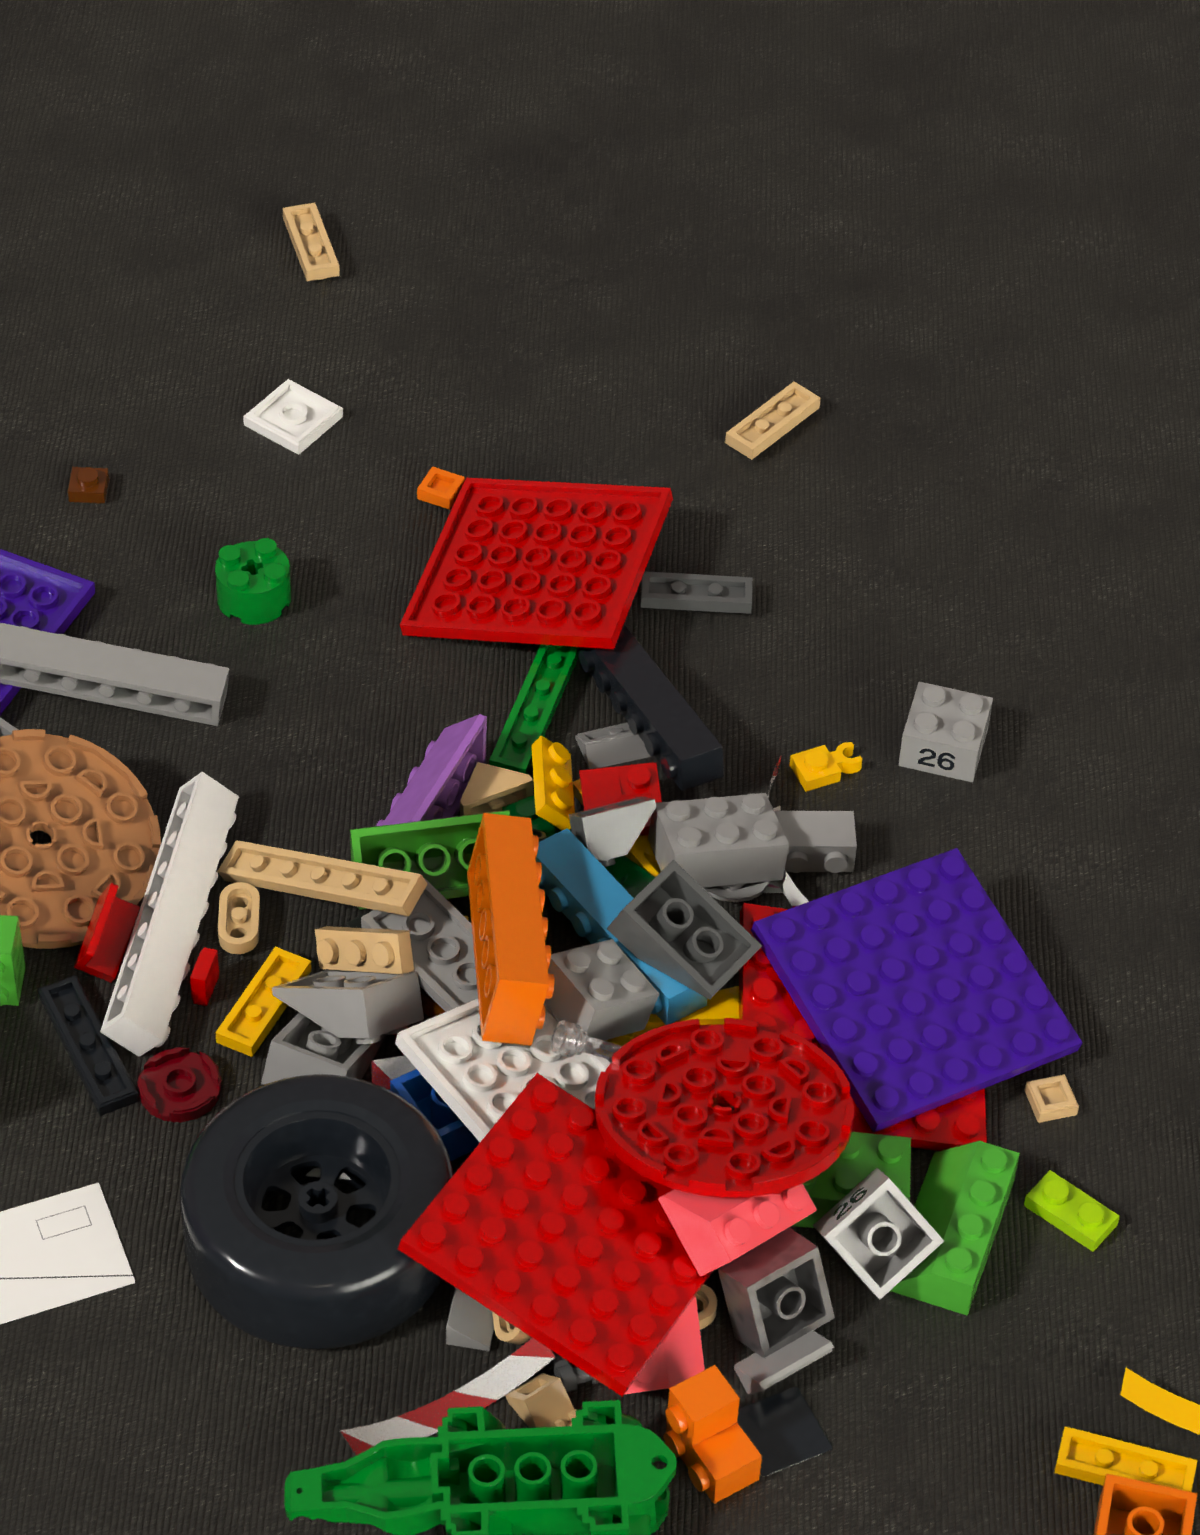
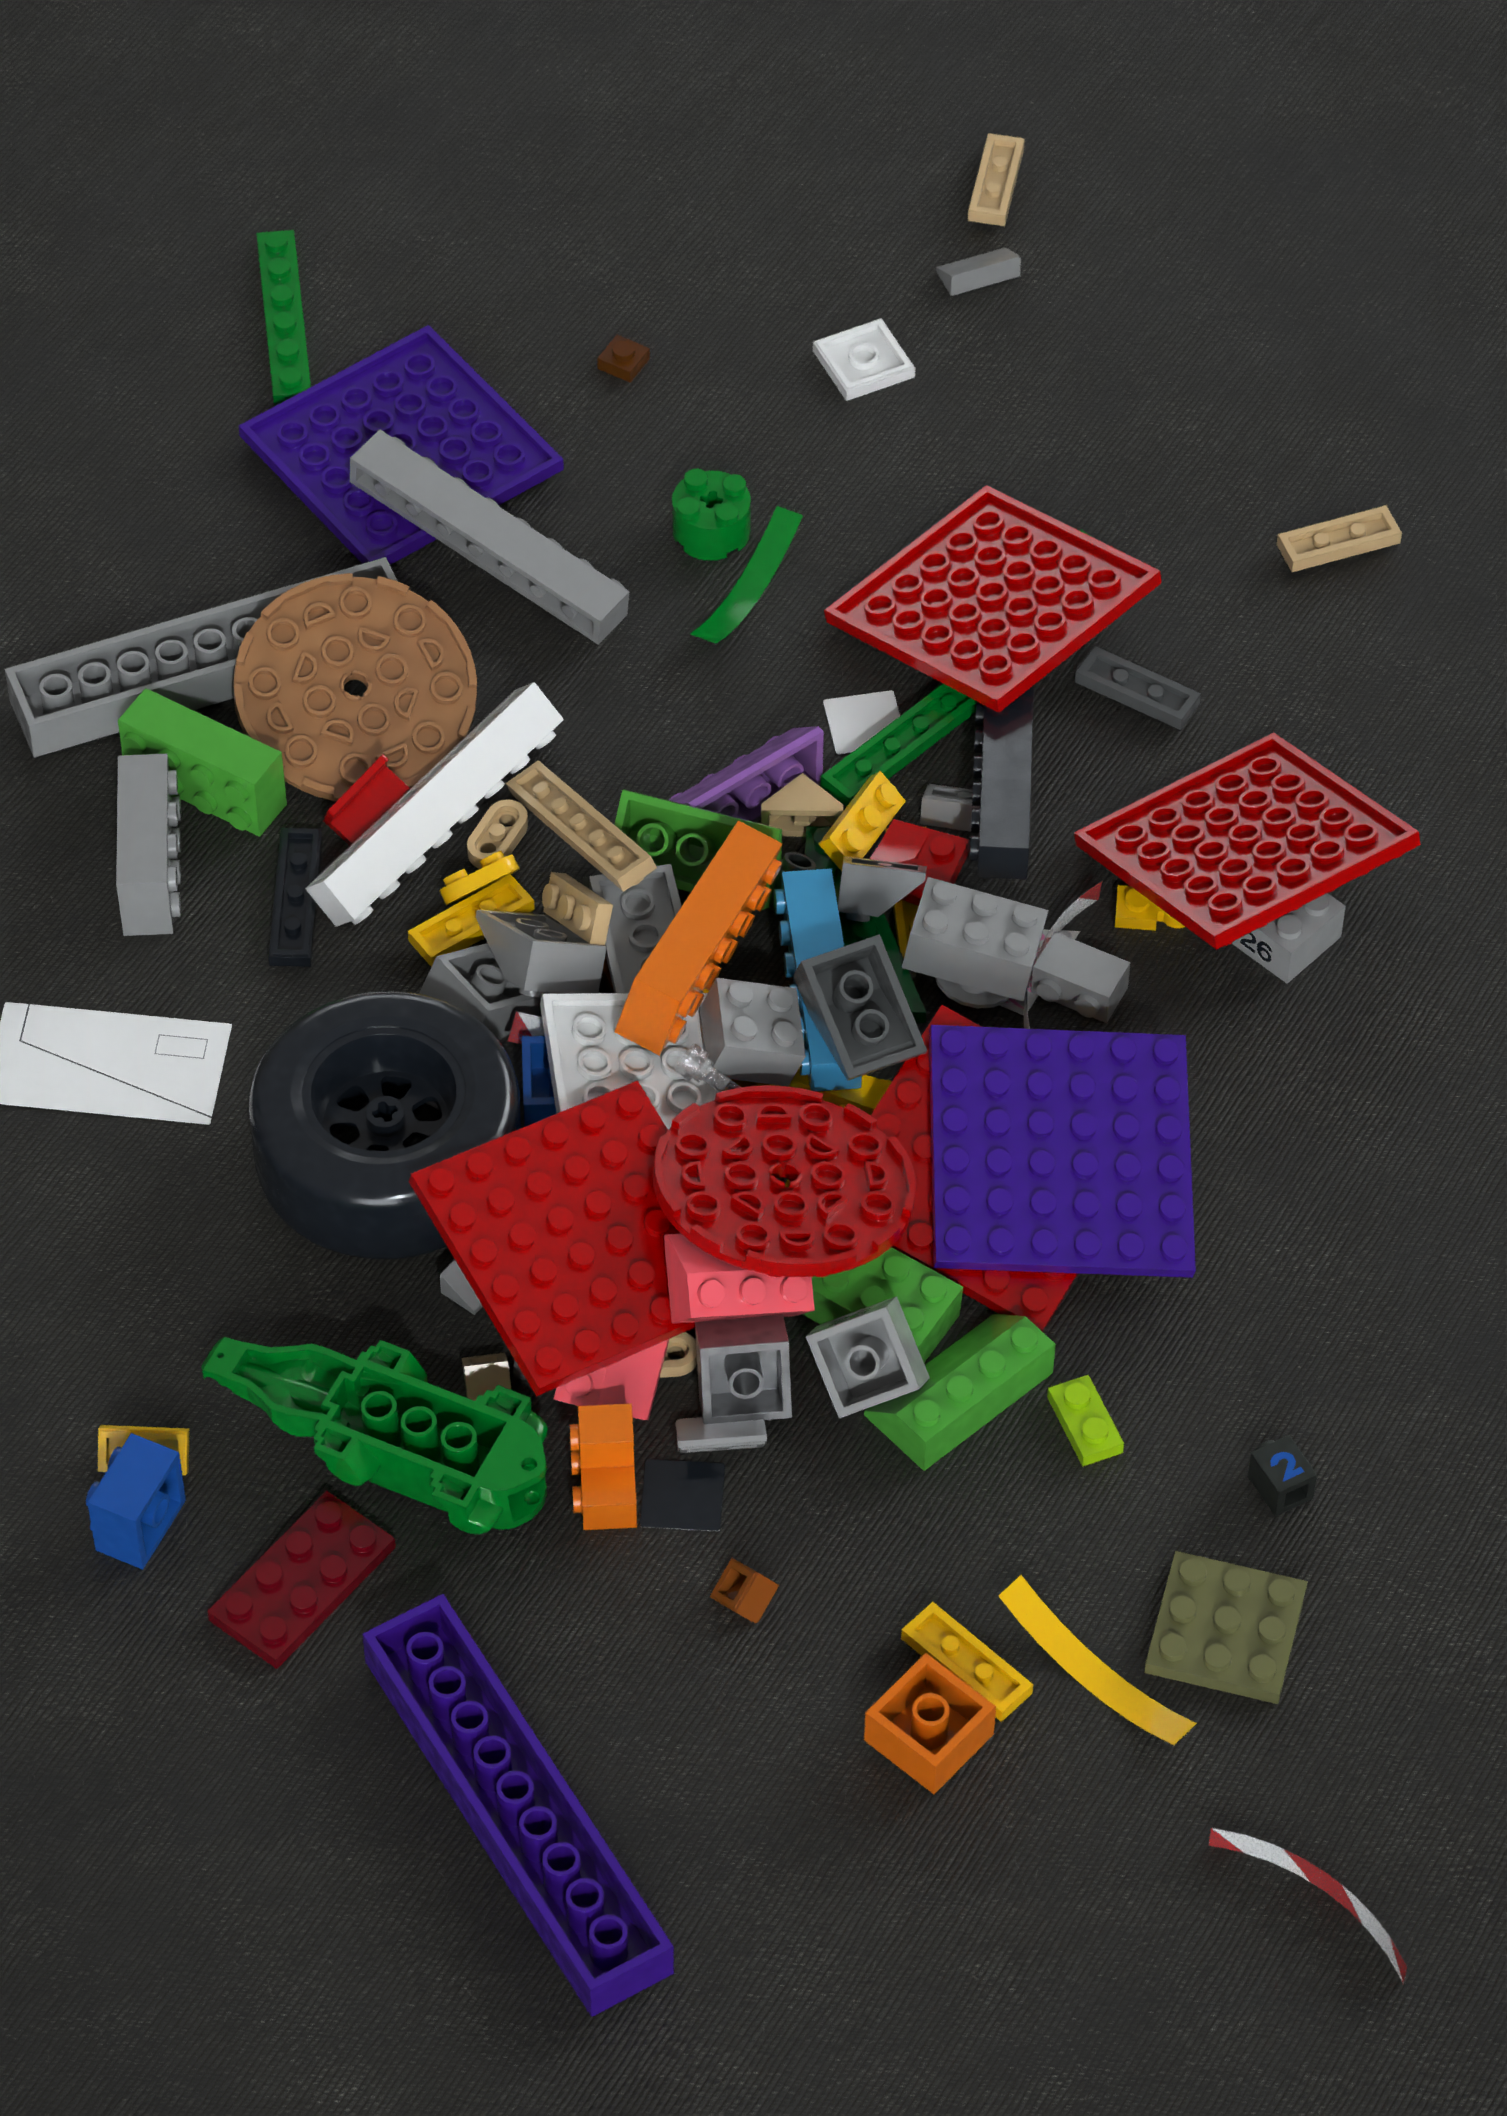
camera: 30 degrees right, 5 degrees up
dark red tile [137,1047,222,1123] -> none
red tile [190,947,219,1006] -> none
clear sticker [340,1338,555,1455] -> none
orange plate [417,466,465,510] -> none
tan tile [1024,1074,1079,1123] -> none
none -> yellow plate [439,850,520,906]
none -> green sticker [689,506,803,644]
none -> dark orange slope [710,1558,779,1623]
none -> white sticker [823,690,900,754]
none -> light grey slope [936,247,1021,296]
none -> red plate [1074,733,1421,950]

